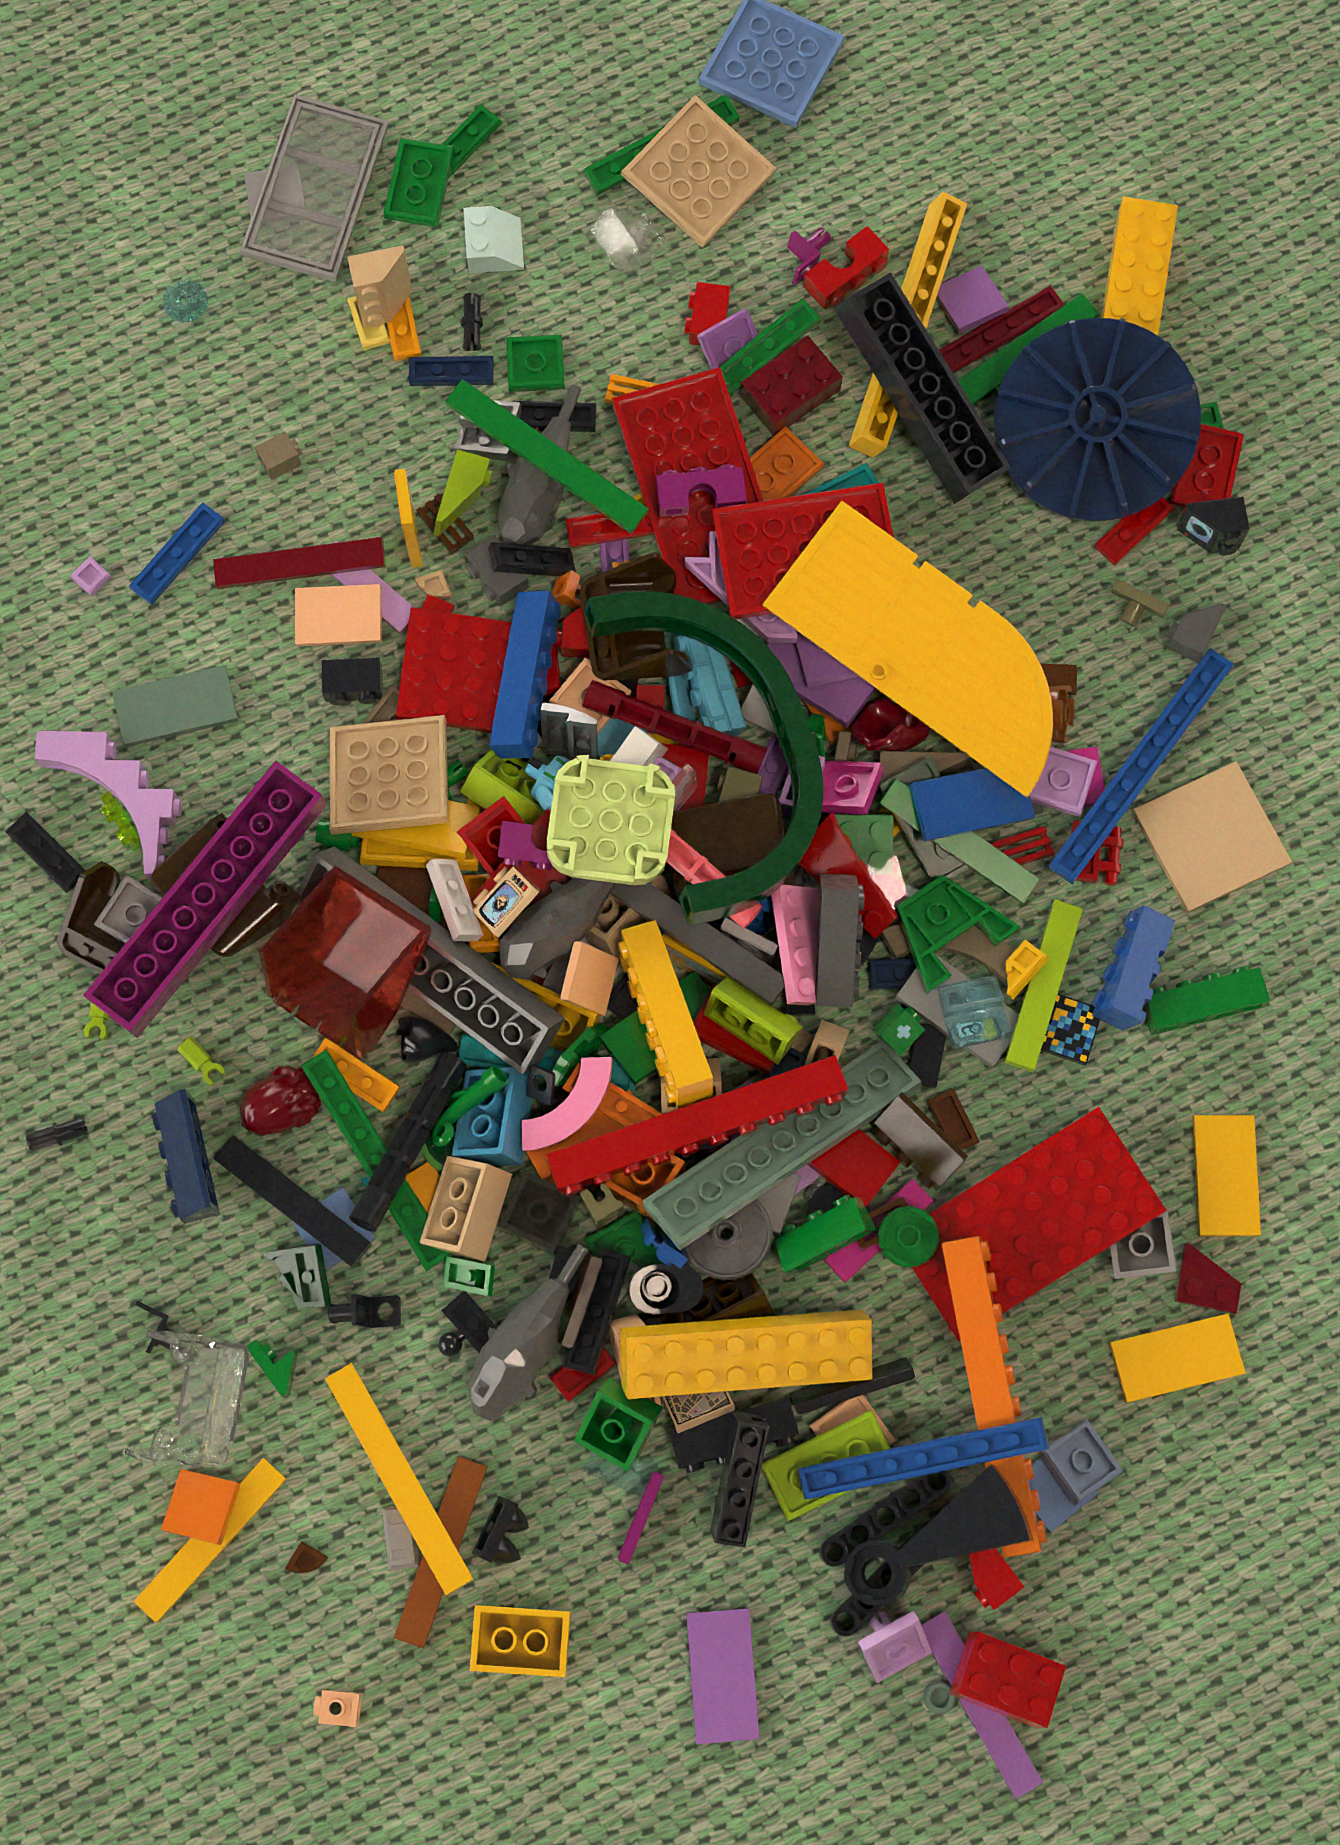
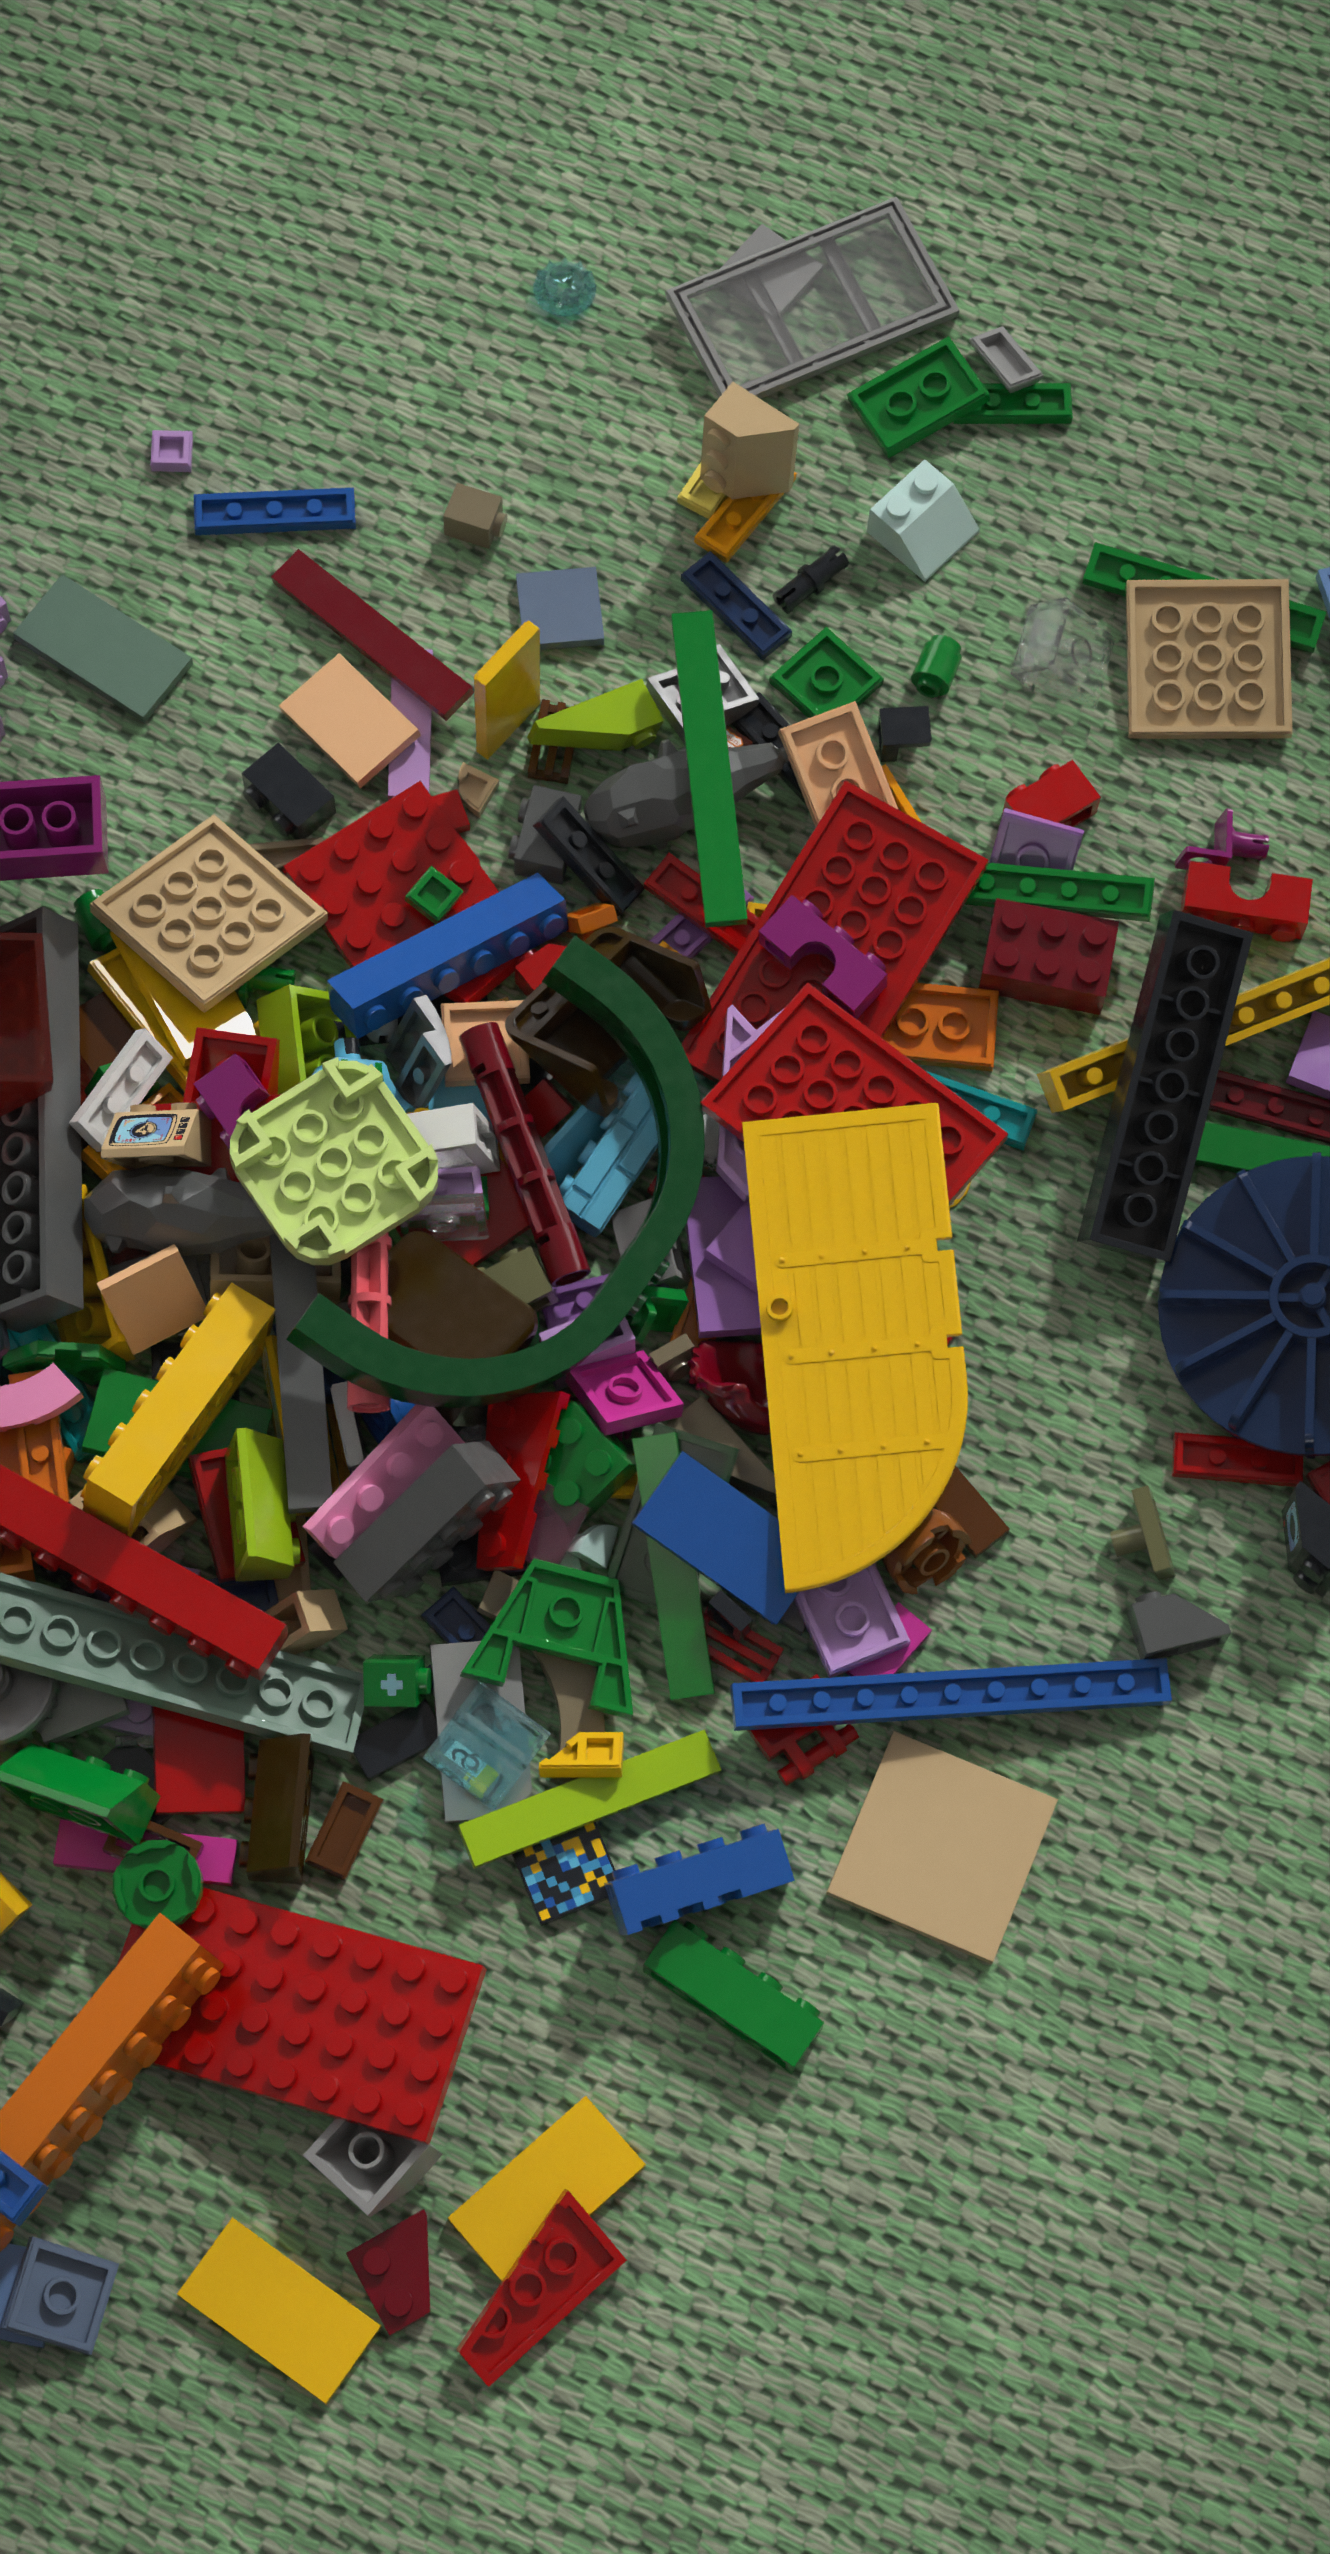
camera: 45 degrees right, 5 degrees down
none -> green tile [405,866,464,925]
none -> red wing [456,2189,627,2387]
none -> sand blue tile [516,567,604,650]
none -> light aqua tile [567,1525,619,1568]
none -> black tile [707,1590,753,1643]
none -> light nougat tile [778,701,898,827]
none -> black panel [877,706,932,762]
none -> green brick [911,635,962,698]
none -> light grey tile [969,326,1044,393]

